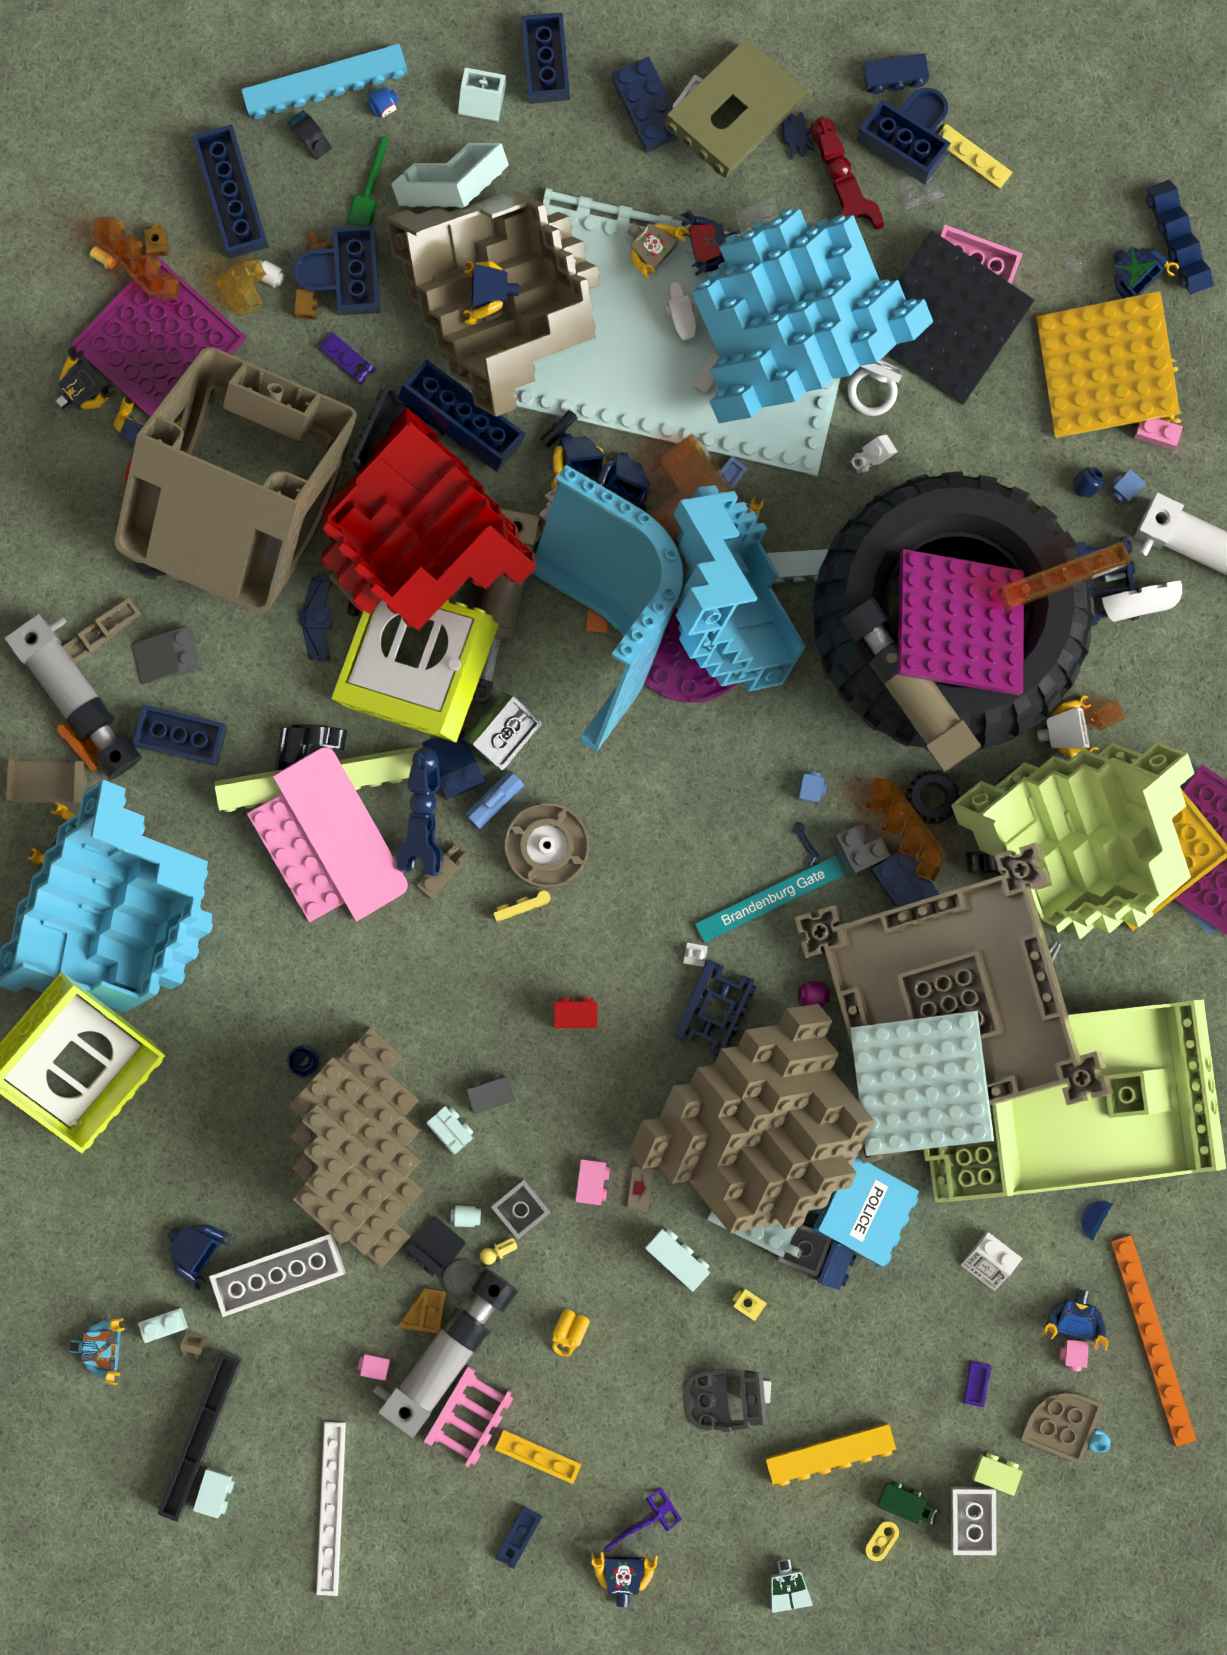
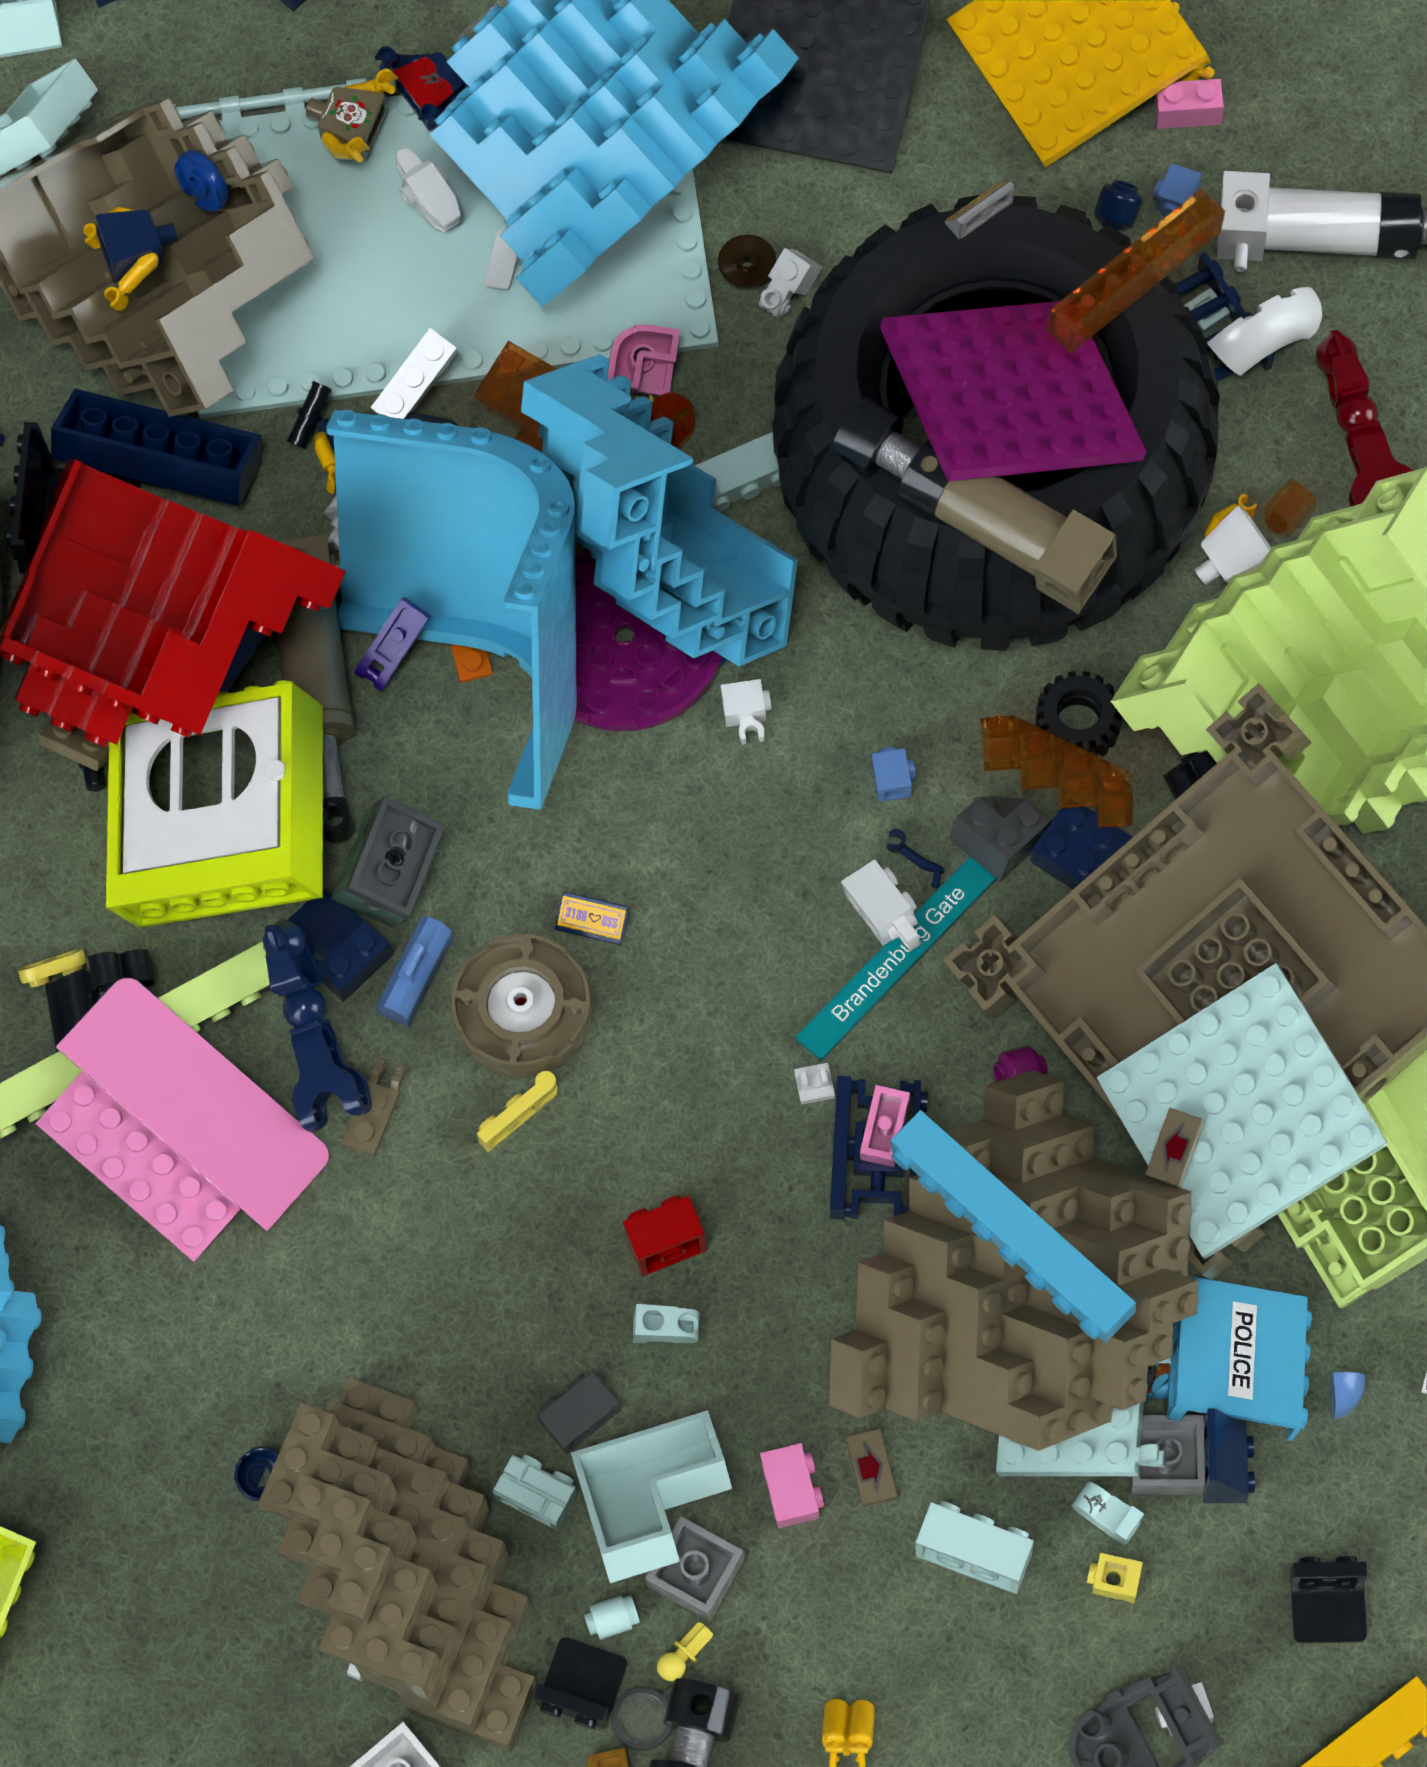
camera: 20 degrees left, 15 degrees down
dark blue plate [300,576,332,660] -> none
white tile [848,360,904,416] -> none
none -> light yellow plate [17,948,87,988]
none -> blue tile [174,150,229,212]
none -> plate [354,597,431,692]
none -> white brick [371,328,458,419]
none -> slope [555,892,630,946]
none -> light aqua piece [571,1410,732,1583]
none -> bright pink brick [607,324,680,397]
none -> light aqua leg [632,1304,700,1343]
none -> clear orange piece [650,392,696,450]
none -> dark brown piece [718,235,776,287]
none -> white brick [720,679,772,745]
none -> white hinge [841,859,921,951]
none -> bright pink brick [860,1085,910,1168]
none -> medium azure brick [890,1110,1136,1344]
none -> light grey slope [945,181,1014,239]
none -> light aqua leg [1071,1481,1144,1546]
none -> dark tan tile [1145,1107,1205,1188]
none -> black bracket [1290,1556,1367,1643]
none -> dark red piece [1316,329,1413,506]
none -> medium blue brick [1328,1372,1366,1420]

